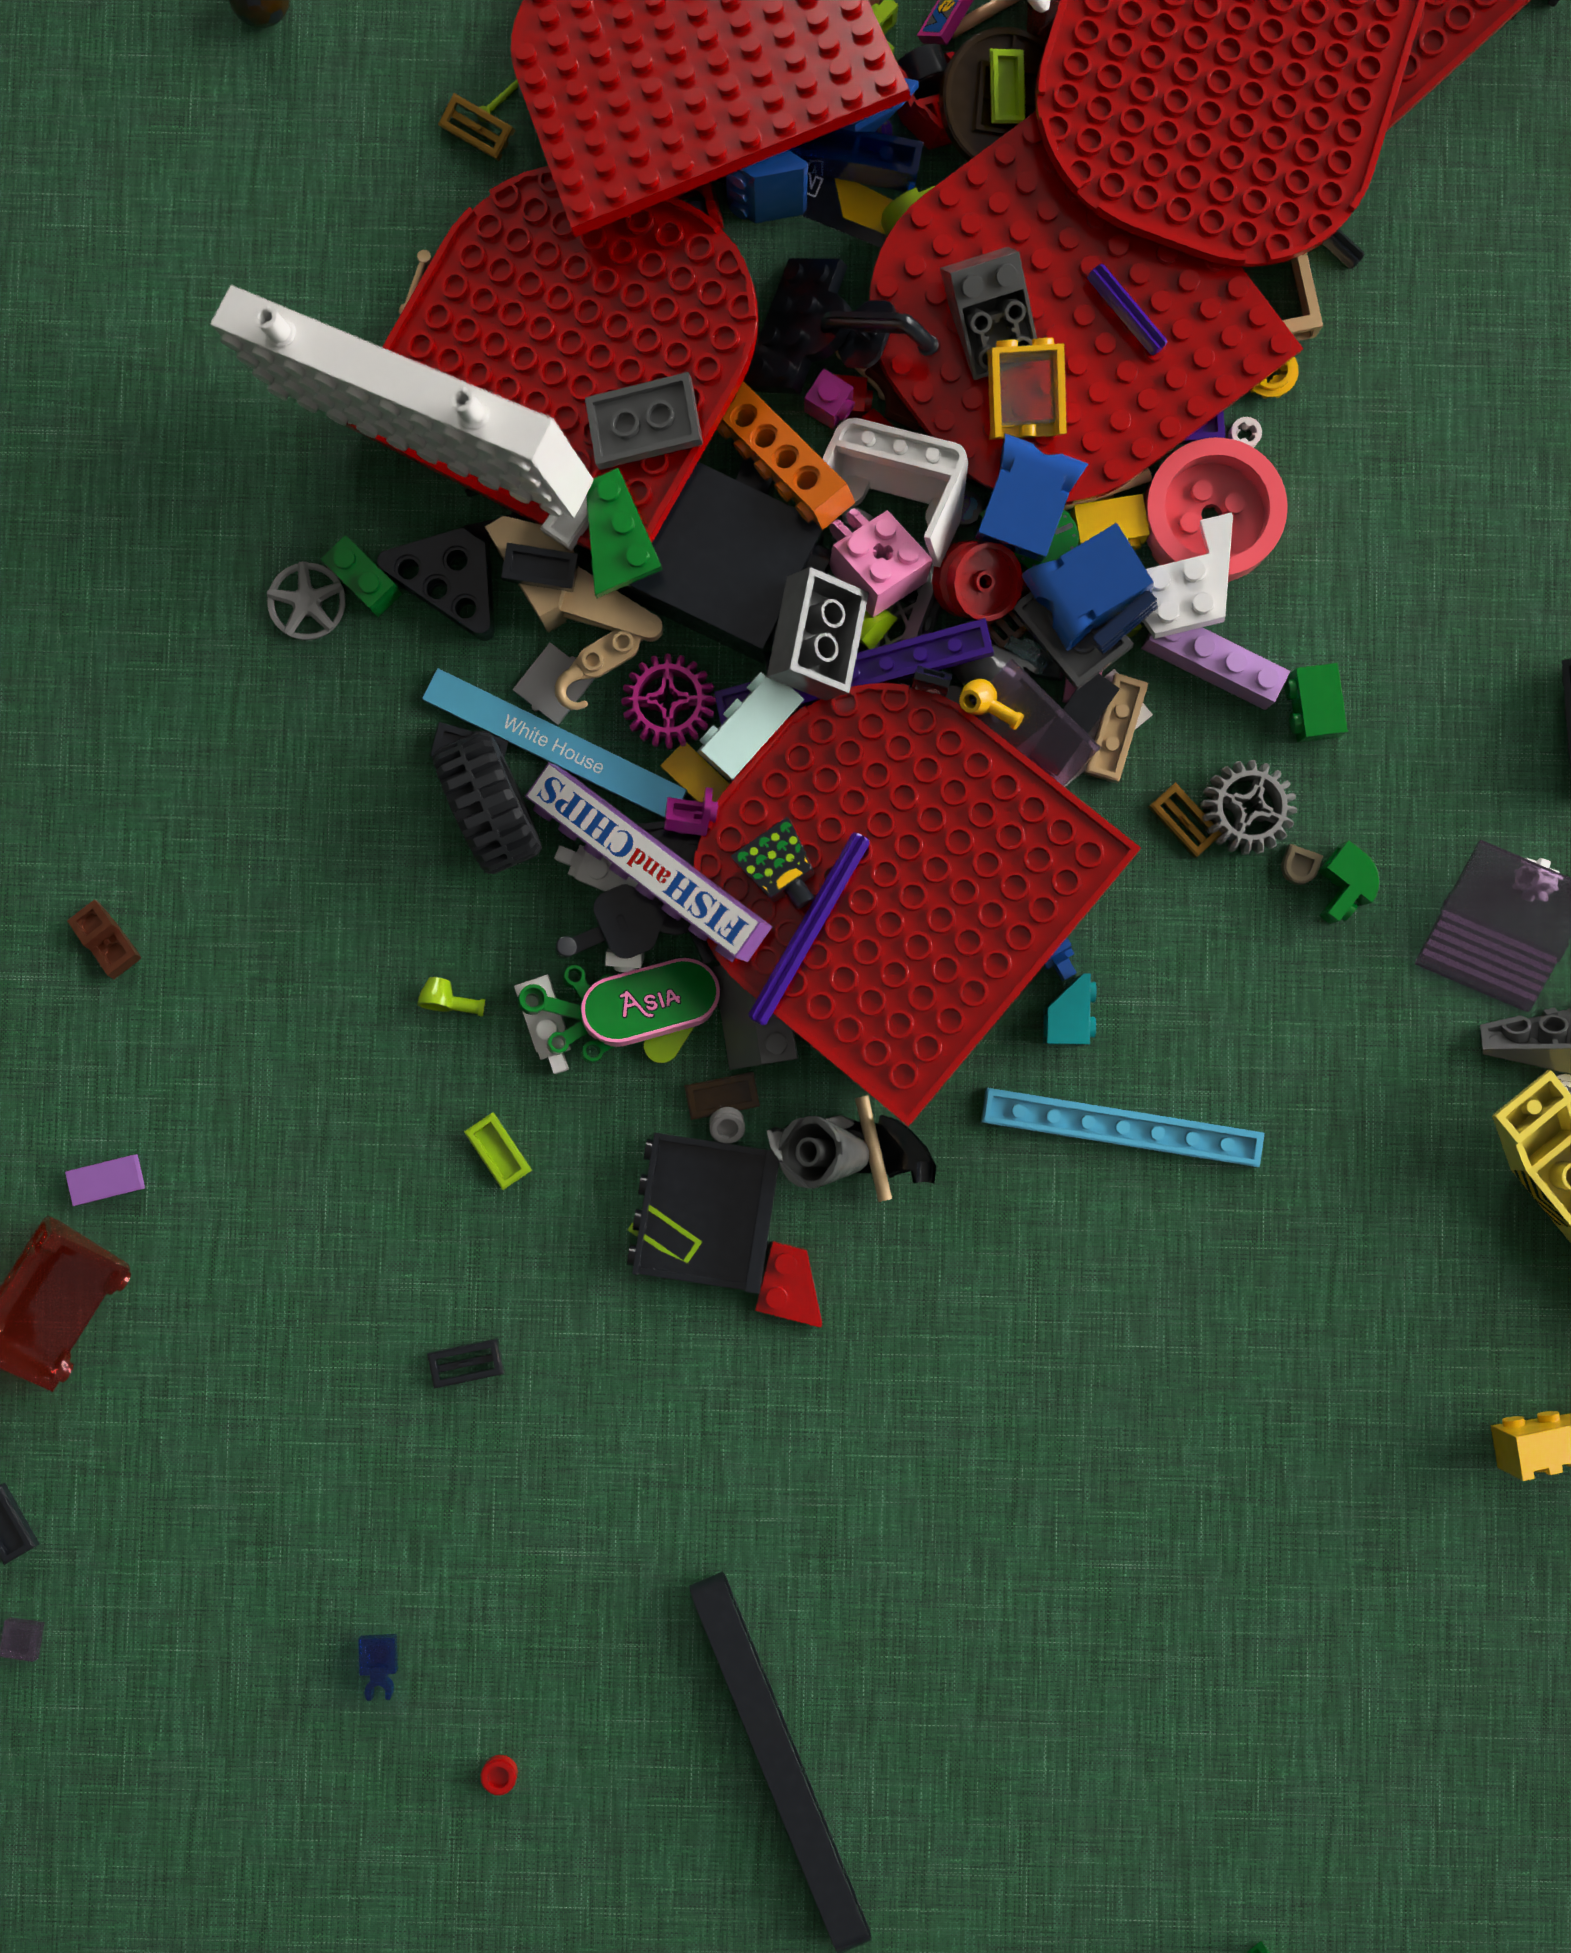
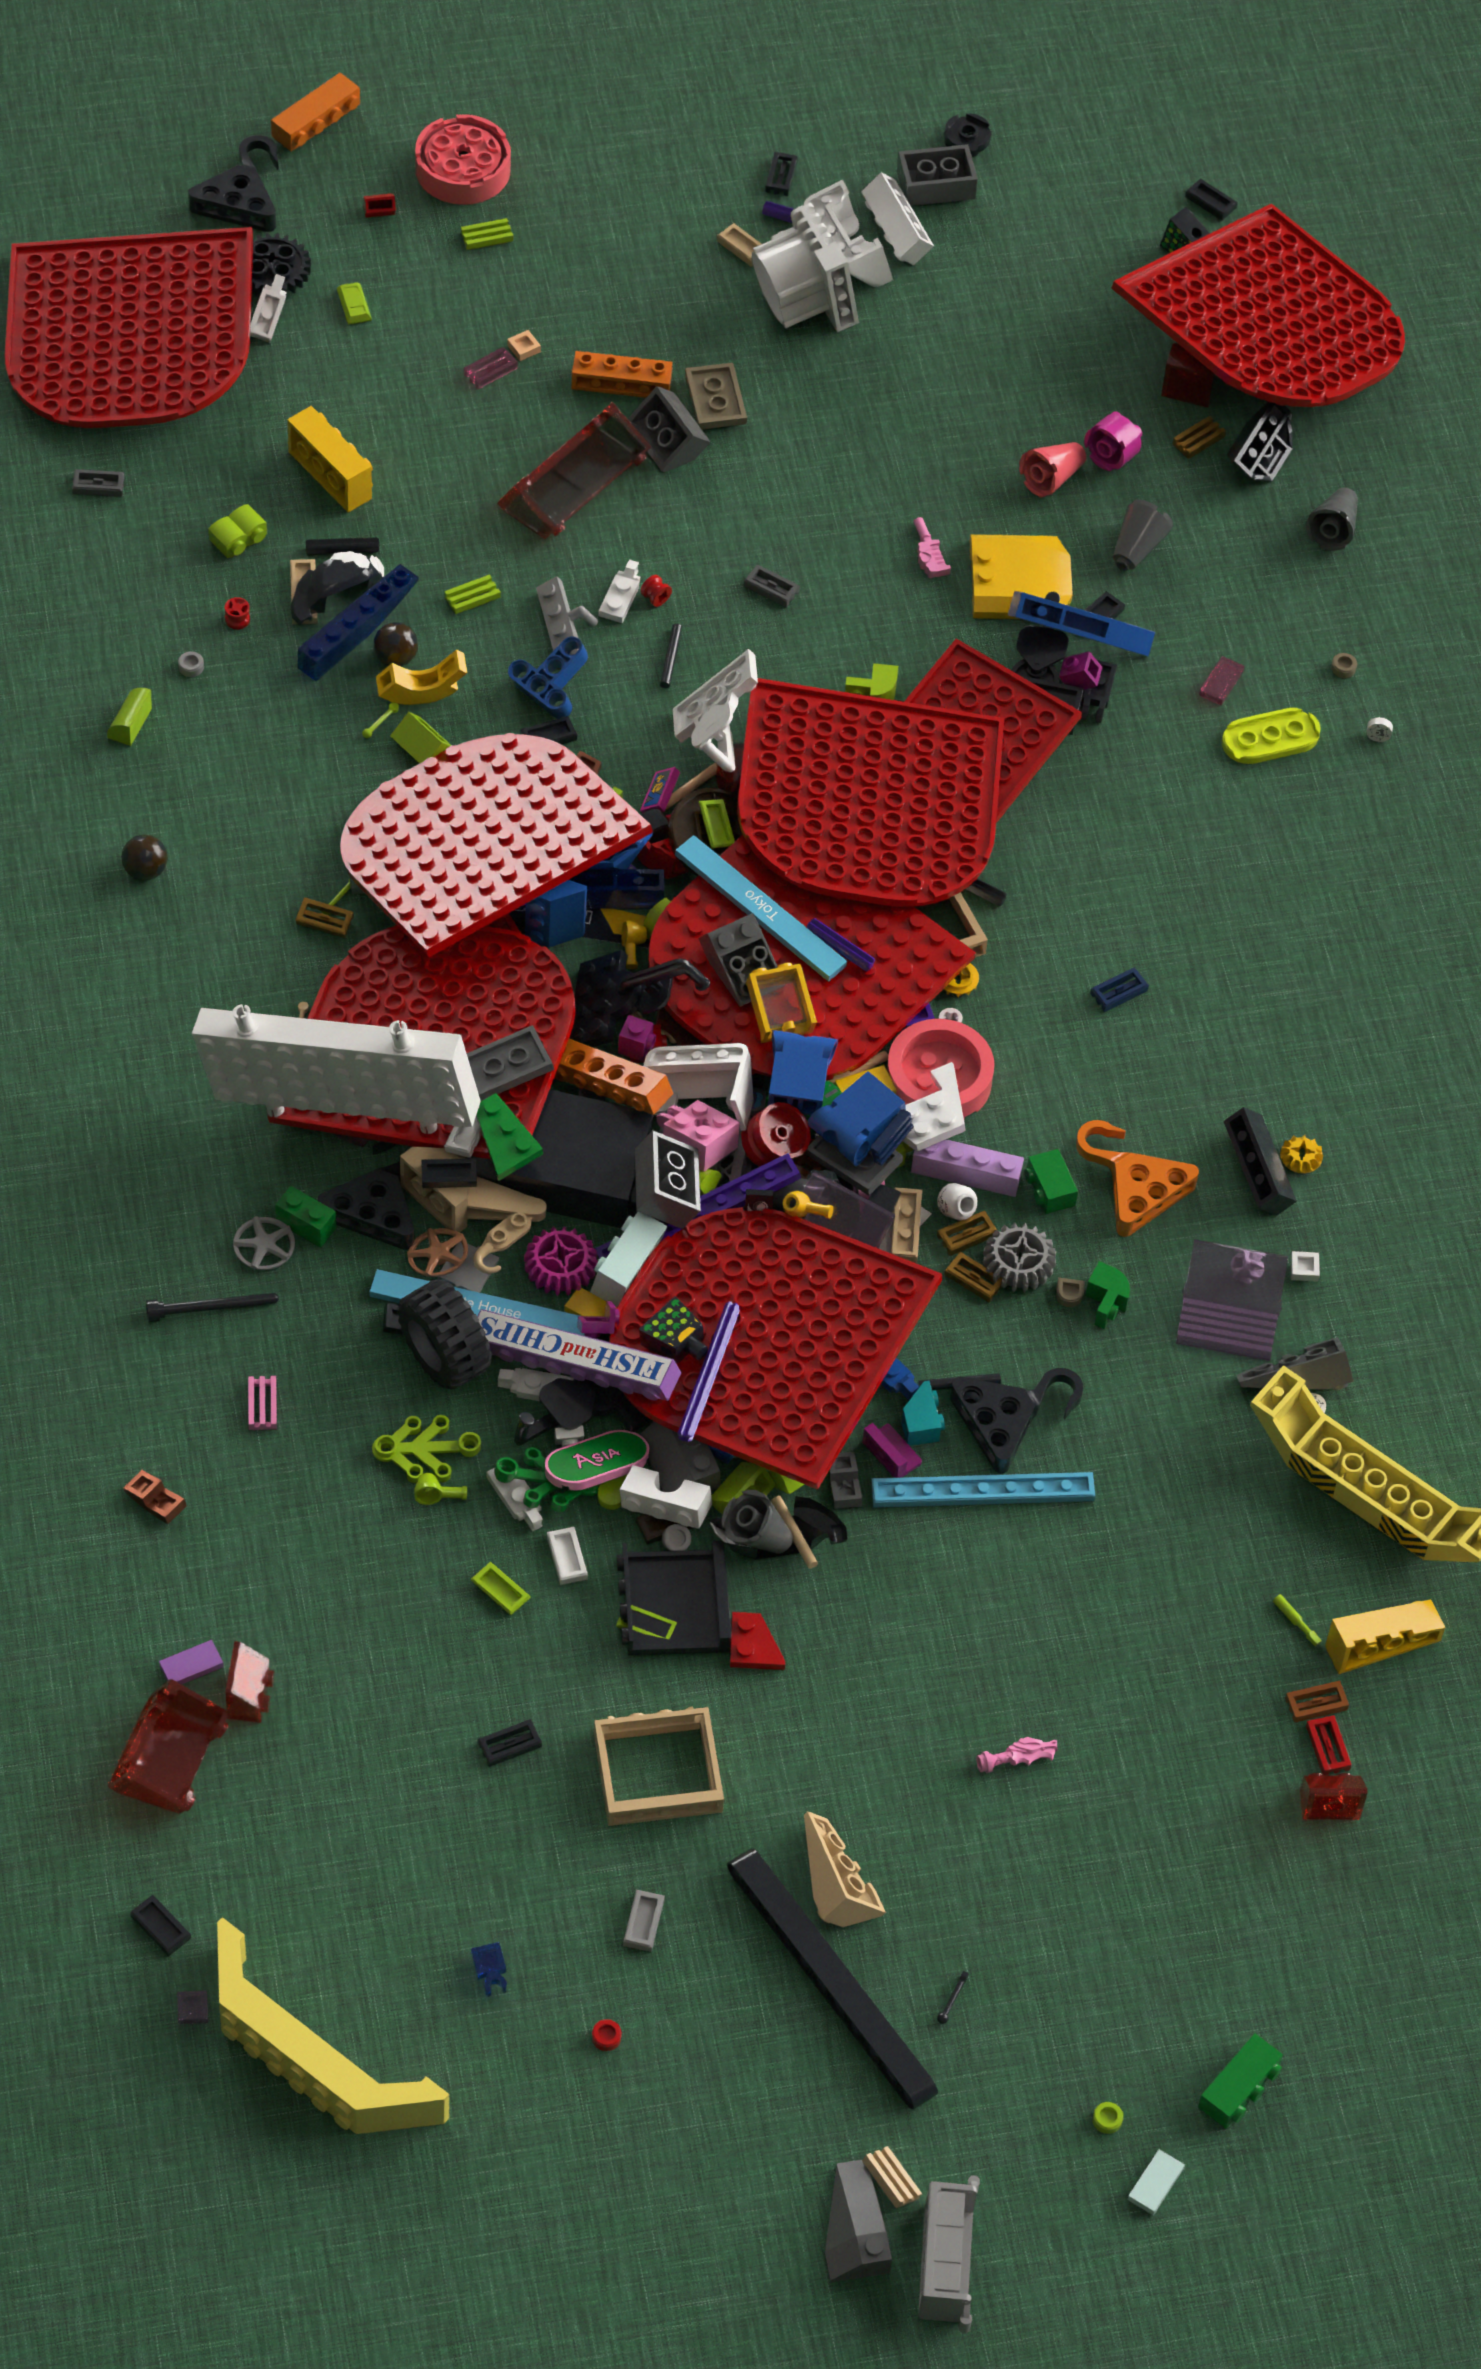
camera: 15 degrees left, 30 degrees down
none -> black piece [146,1293,279,1322]
none -> light yellow slope [217,1917,449,2134]
none -> clear red slope [225,1641,275,1723]
none -> bright pink tile [248,1376,277,1430]
none -> lime plant [372,1415,481,1483]
none -> nougat wheel [407,1228,468,1277]
none -> white tile [547,1527,588,1585]
none -> tan window [594,1706,724,1826]
none -> white arch [620,1465,712,1529]
none -> yellow bar [621,920,647,969]
none -> light grey tile [623,1890,665,1952]
none -> medium azure tile [675,835,847,982]
none -> lime brick [711,1462,776,1514]
none -> tan wedge [804,1812,886,1927]
none -> dark grey slope [828,1452,862,1509]
none -> magenta panel [862,1423,922,1478]
none -> black bar [918,1373,1001,1390]
none -> white head [937,1183,977,1220]
none -> pearl gold tile [937,1211,997,1256]
none -> black hinge [937,1971,969,2024]
none -> black piece [950,1368,1084,1473]
none -> bright pink piece [976,1737,1058,1773]
none -> orange piece [1076,1120,1199,1237]
none -> dark blue tile [1090,967,1149,1012]
none -> lime piece [1273,1594,1322,1646]
none -> dark orange tile [1285,1681,1349,1723]
none -> clear red slope [1300,1773,1368,1820]
none -> red tile [1306,1715,1352,1776]

